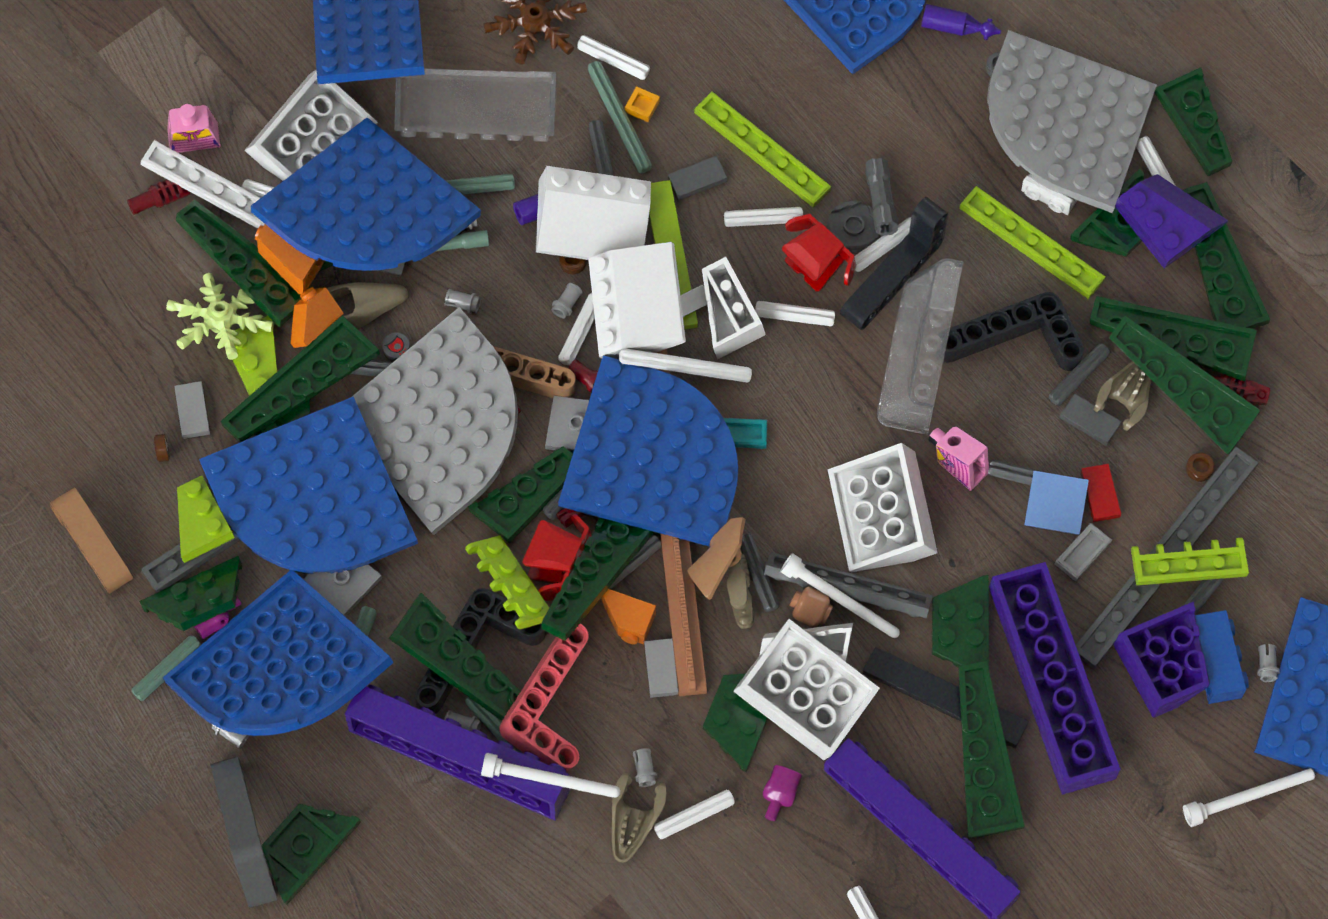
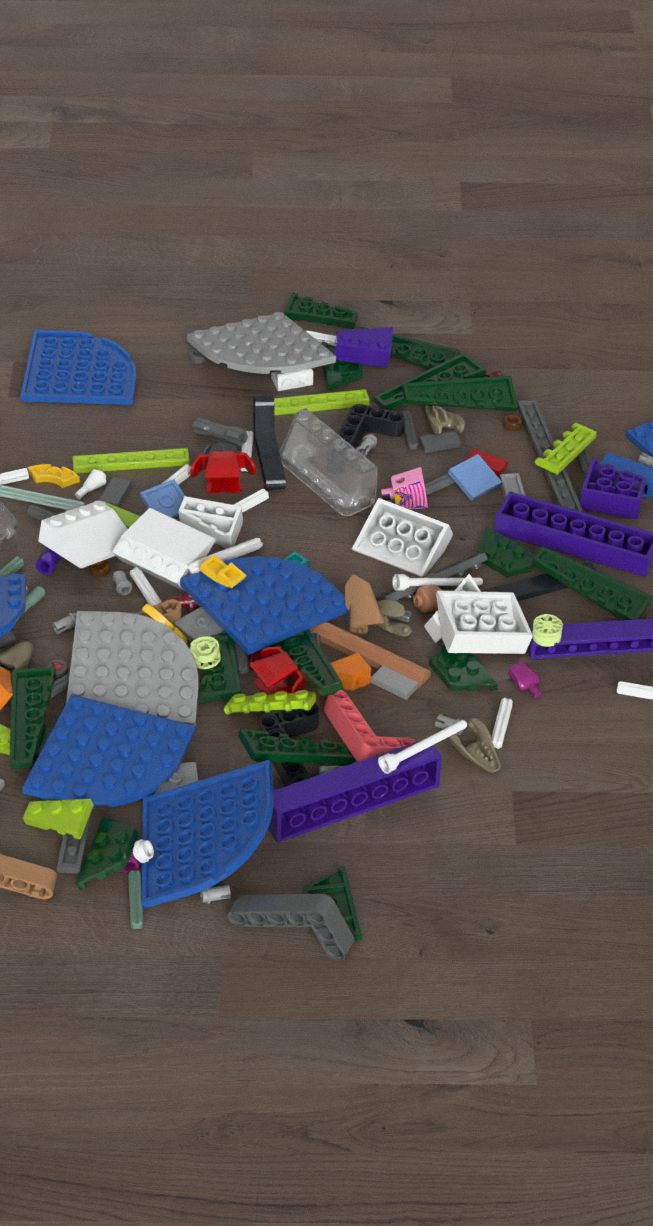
camera: 50 degrees left, 25 degrees down
light orange plate [625,86,660,122] -> none
dark purple wheel [921,4,1001,40] -> none
none -> yellow tile [28,464,80,488]
none -> white cone [75,469,106,499]
none -> white plate [133,839,154,863]
none -> medium blue tile [139,479,185,519]
none -> yellow tile [142,604,189,644]
none -> yellowish green wheel [189,636,221,669]
none -> yellow slope [199,554,247,588]
none -> light grey pin [356,434,377,457]
none -> yellowish green wheel [532,614,563,647]

